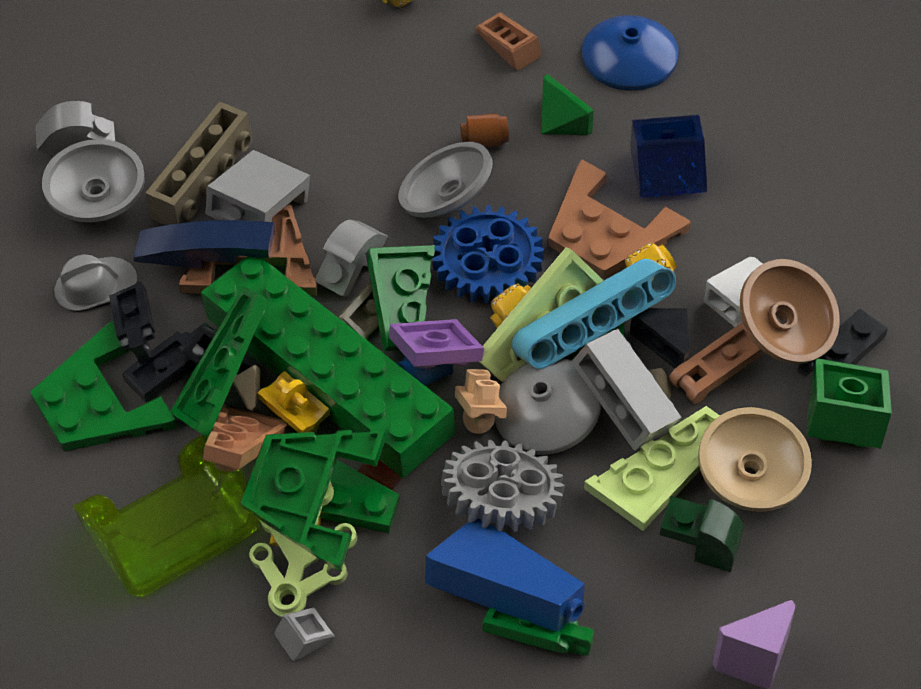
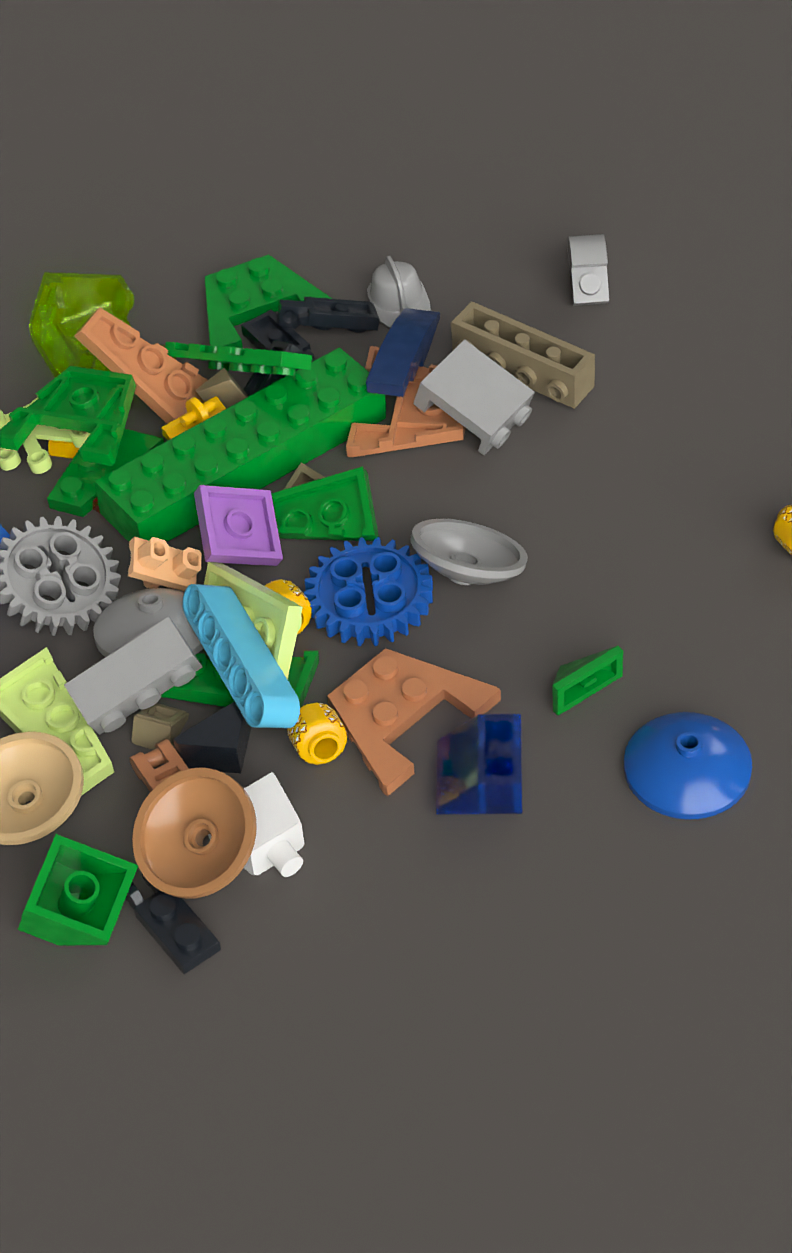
camera: 100 degrees right, 5 degrees down
light grey dish [42,139,145,222] -> none
light grey brick [315,220,388,297] -> none
dark orange brick [460,113,509,148] -> none
nougat slope [475,12,542,70] -> none

